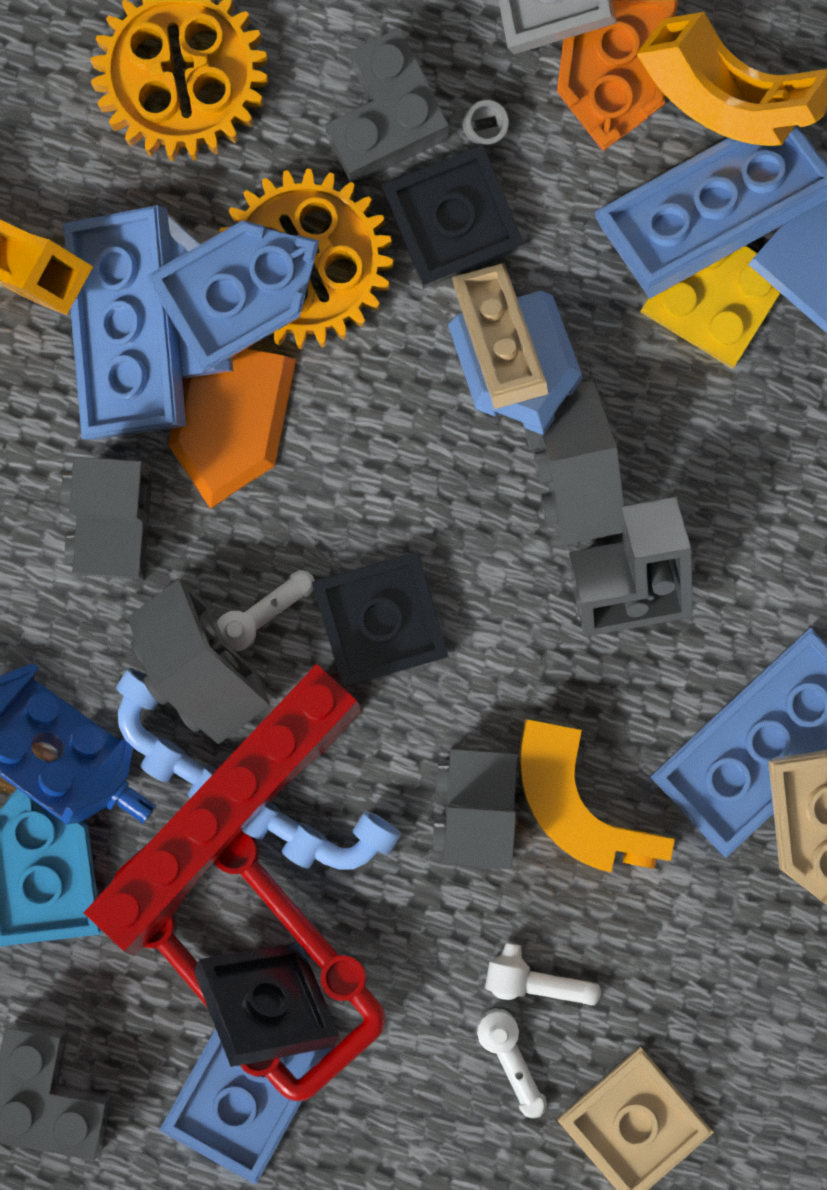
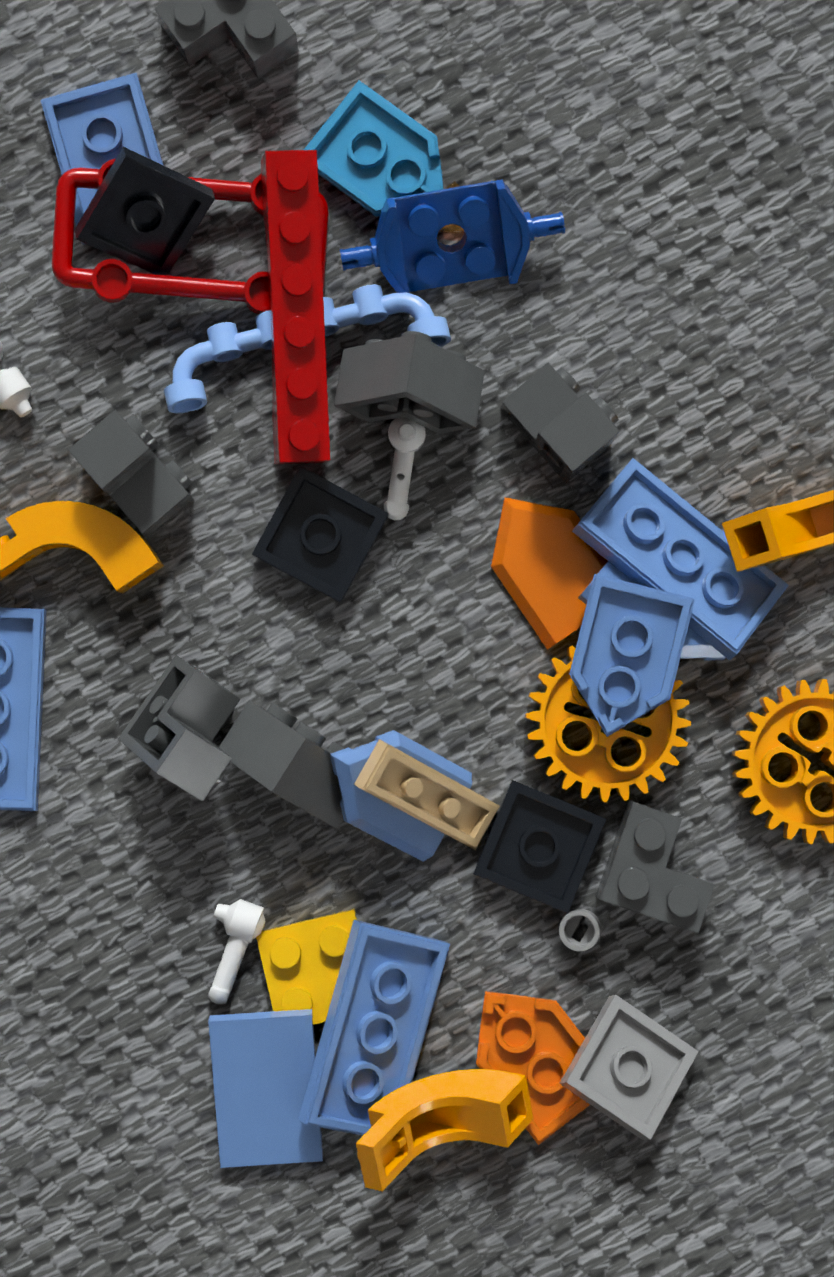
camera: 135 degrees right, 0 degrees up
none -> white piece [208,899,265,1004]

